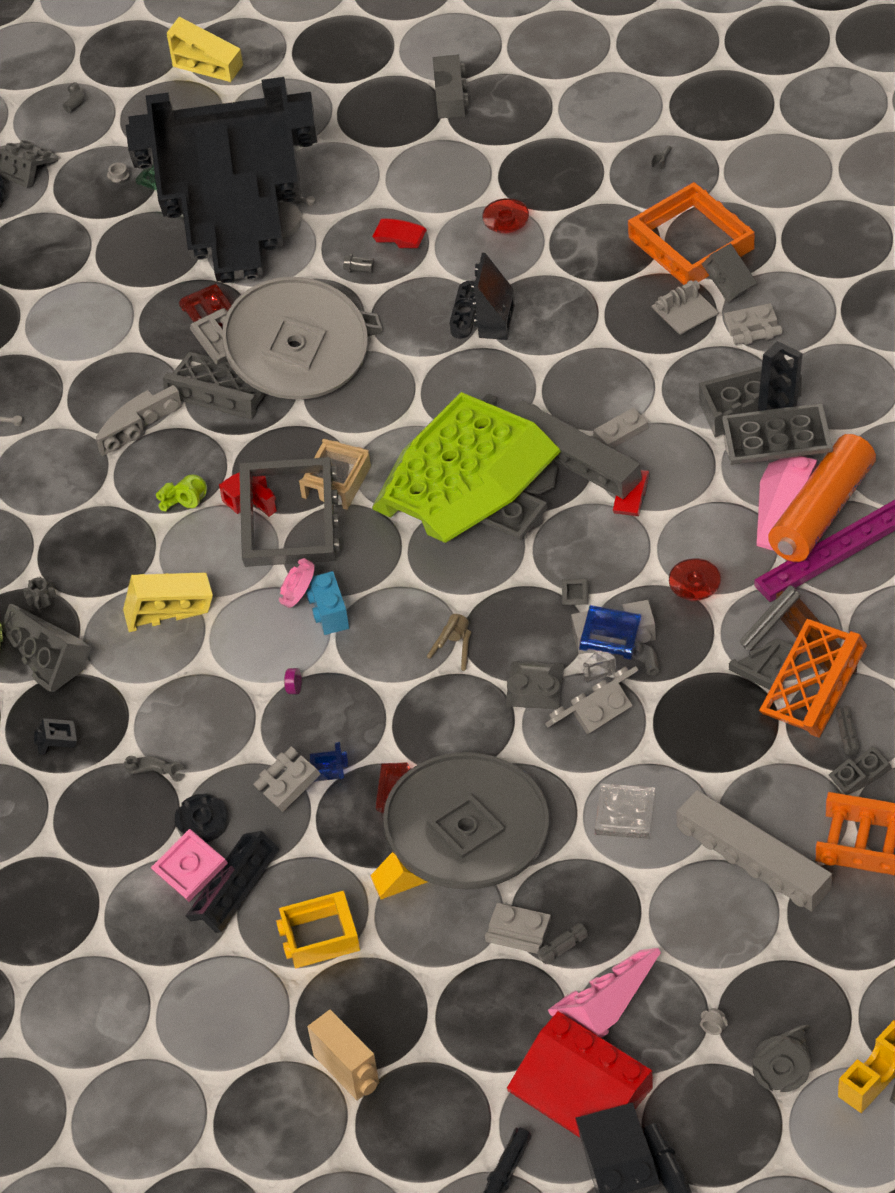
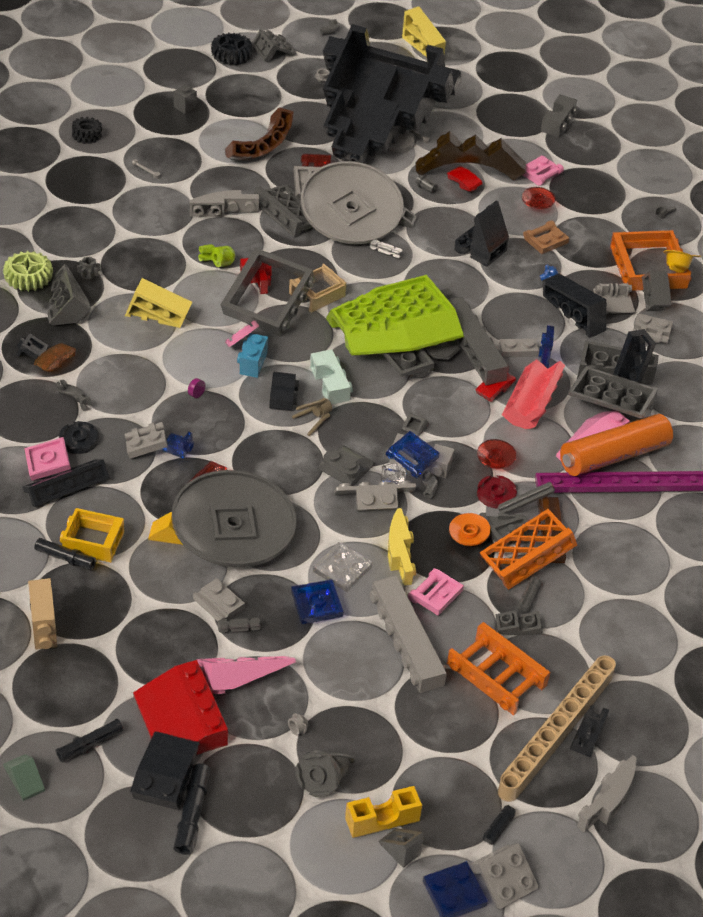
camera: 20 degrees right, 5 degrees down
none -> clear orange slope [34,343,76,371]
none -> black pin [34,538,97,571]
none -> reddish brown brick [225,107,294,160]
none -> black brick [269,372,299,411]
none -> clear blue plate [291,579,344,624]
none -> light aqua arch [310,350,353,404]
none -> axle [370,239,403,259]
none -> light yellow slope [388,508,416,586]
none -> bright pink plate [408,569,464,616]
none -> dark brown arch [415,131,527,181]
none -> orange dish [449,513,490,546]
none -> dark red tile [477,475,517,509]
none -> coral brick [502,359,565,429]
none -> bright pink plate [523,156,564,185]
none -> medium nougat plate [523,220,569,254]
none -> clear blue plate [538,325,554,369]
none -> blue plant [540,264,558,281]
none -> black wedge [543,273,607,338]
none -> yellow piece [664,250,702,273]

